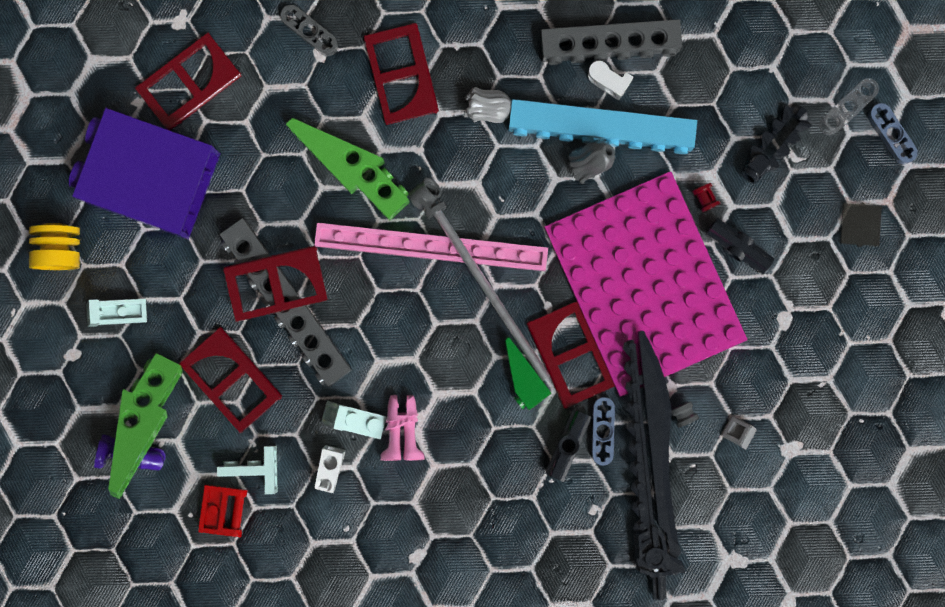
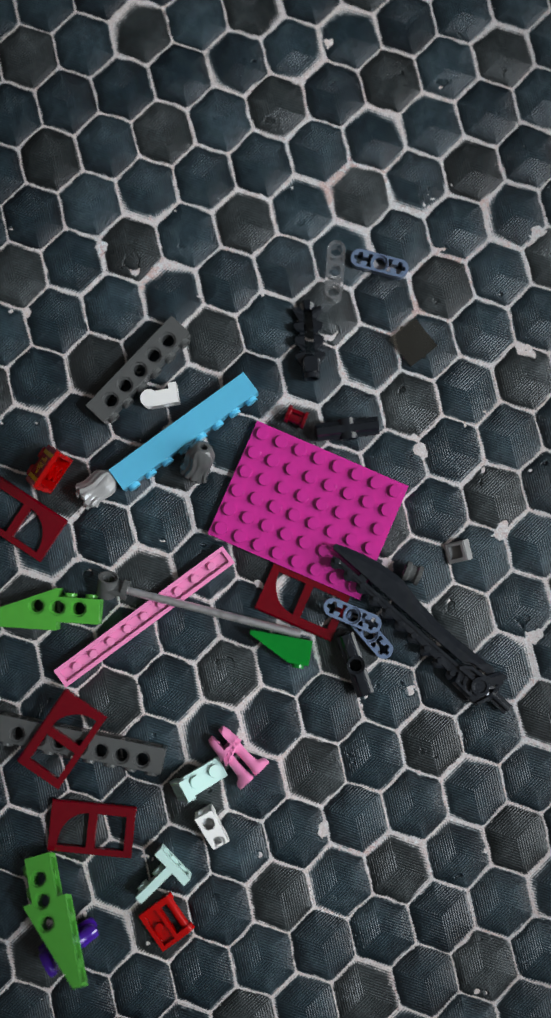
camera: 40 degrees left, 0 degrees up
none -> red slope [26,444,73,494]
none -> sand blue beam [323,598,382,633]

